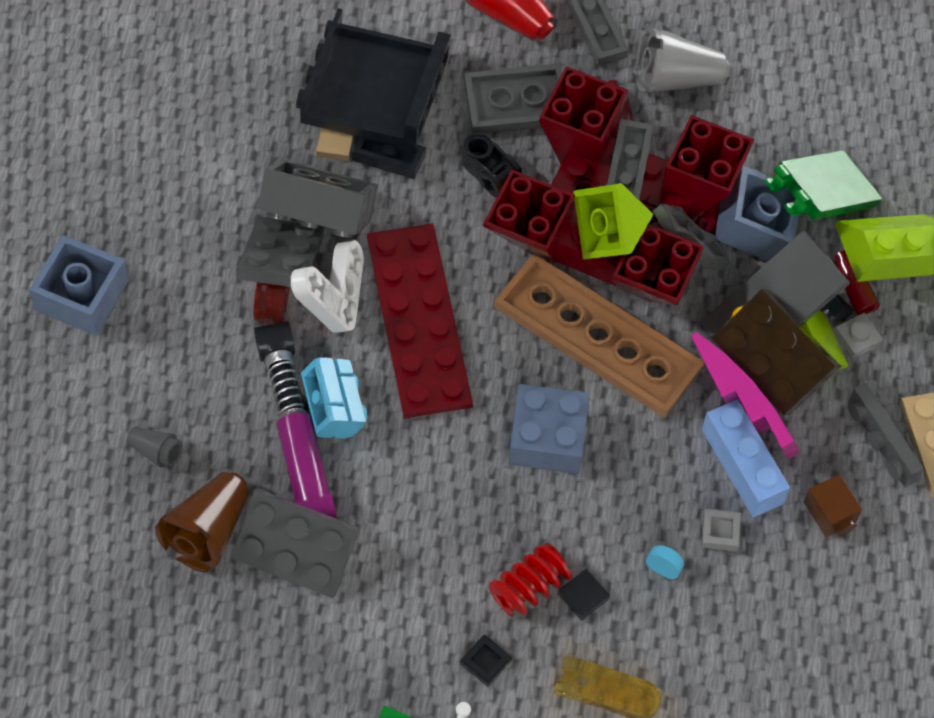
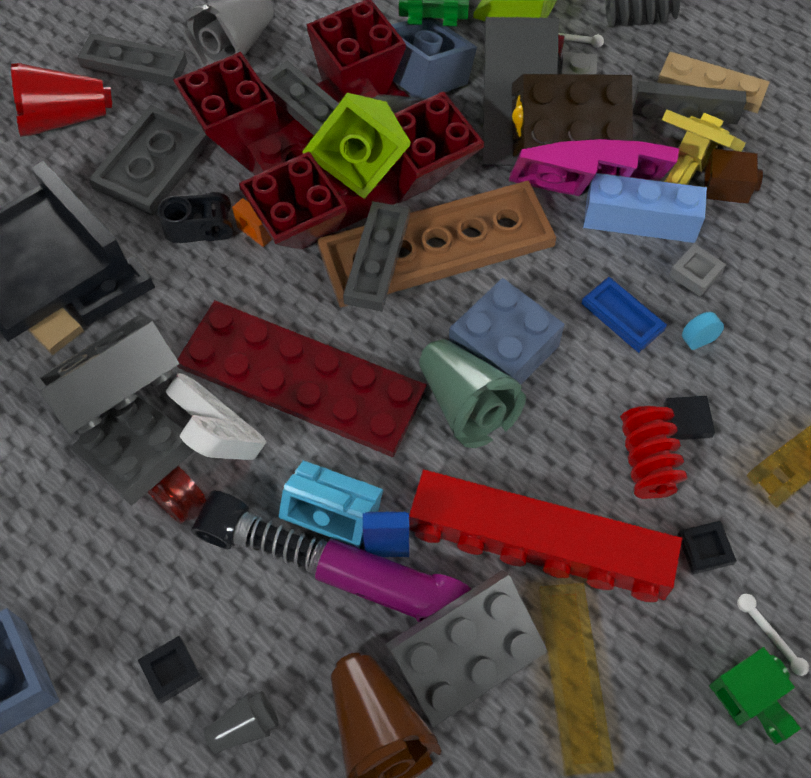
camera: 50 degrees left, 0 degrees up
none -> black plate [138,636,203,704]
none -> dark grey plate [343,201,410,312]
none -> blue tile [362,512,409,557]
none -> red brick [409,469,682,602]
none -> sand green cone [419,339,526,448]
none -> clear yellow tile [538,583,615,777]
none -> white hinge [558,33,604,48]
none -> blue tile [581,277,667,353]
none -> light yellow piece [662,109,746,185]

